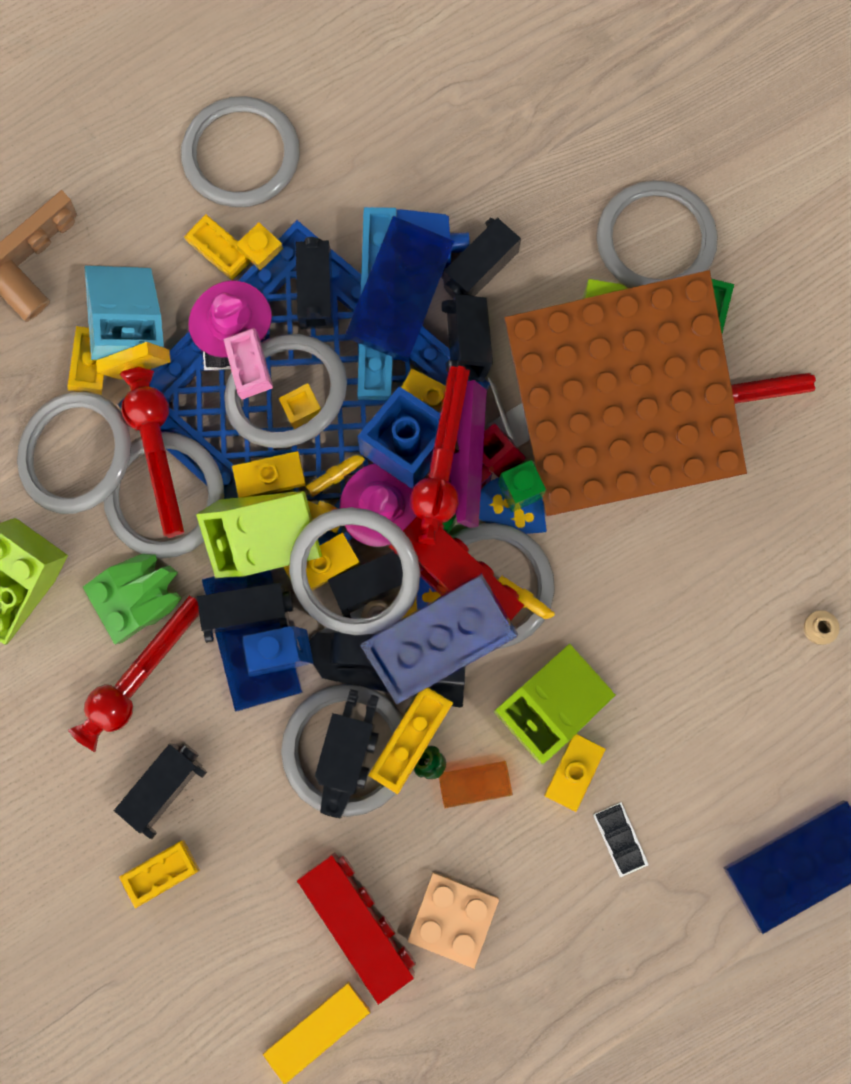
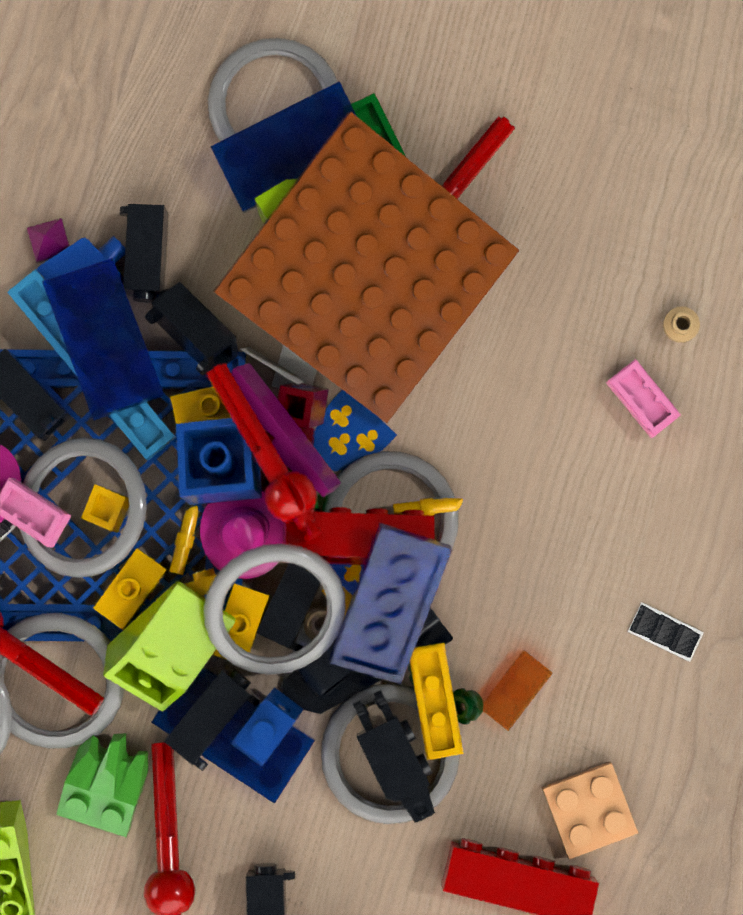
camera: 45 degrees left, 5 degrees up
lime slope [493,643,616,765] -> none
green brick [498,460,546,512] -> none
yellow plate [544,734,606,812] -> none
none -> magenta slope [27,218,69,262]
none -> clear blue plate [210,81,356,213]
none -> bright pink plate [606,359,681,438]

